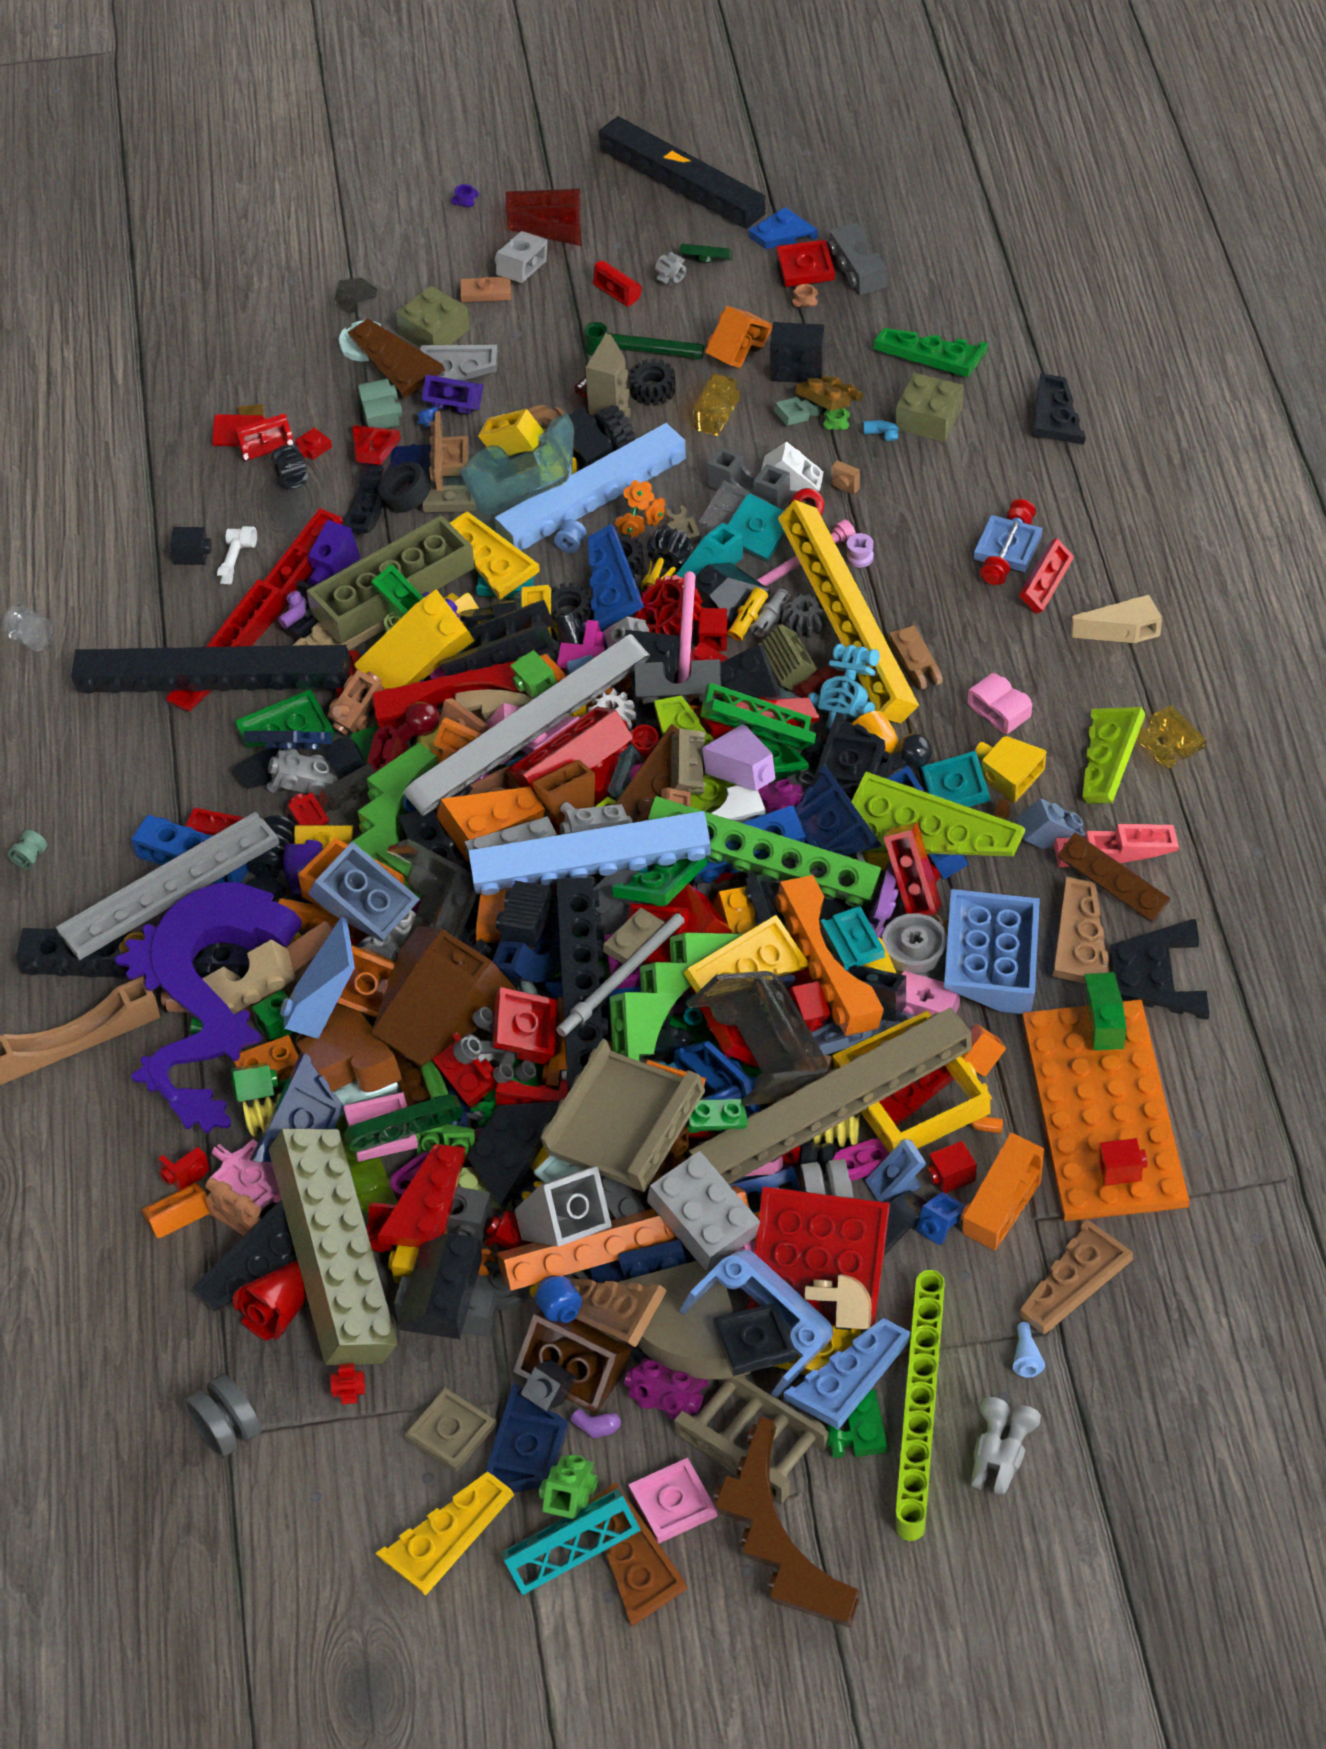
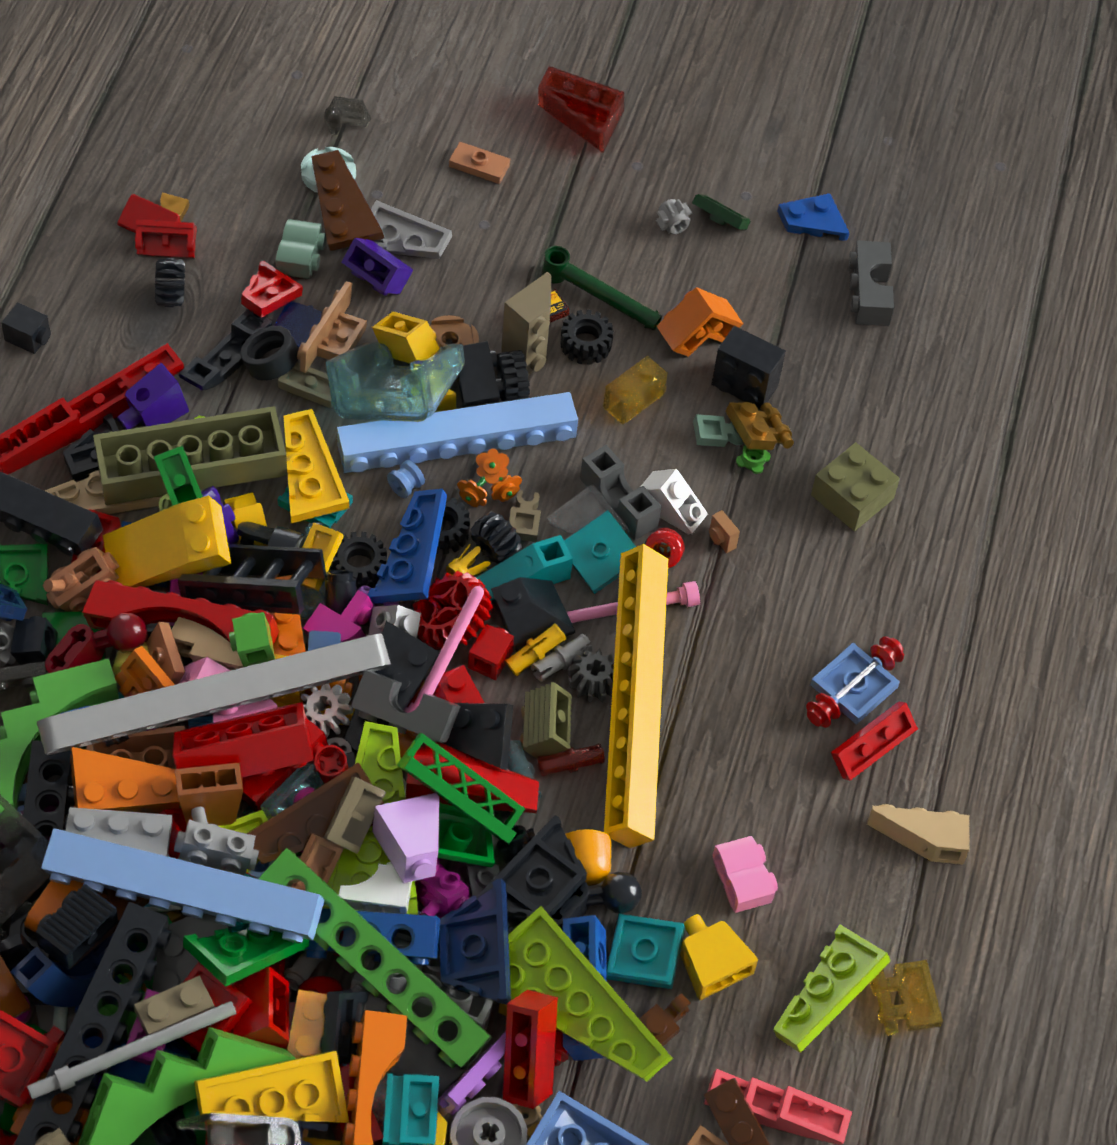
camera: 15 degrees right, 5 degrees up
white brick [217,526,257,584] -> none
medium lavender arm [278,591,306,629] -> none
red plate [295,427,332,461] -> none
olive brick [396,286,470,348] -> none
blue plate [417,406,442,427] -> none
dark purple plate [451,184,479,207] -> none
light grey brick [495,231,547,283] -> none
red brick [593,260,642,307] -> none
black brick [599,116,766,230] -> none
red plate [776,240,835,287] -> none
nougat plate [792,284,818,307] -> none
medium azure piece [808,644,880,731] -> none
lavender wheel [847,533,874,568] -> none
dark azure arm [863,420,899,441] -> none
green wing [873,328,988,377] -> none
medium nougat hinge [889,625,943,690] -> none
sand blue slope [1016,798,1085,849] -> none
black wing [1032,373,1086,445] -> none

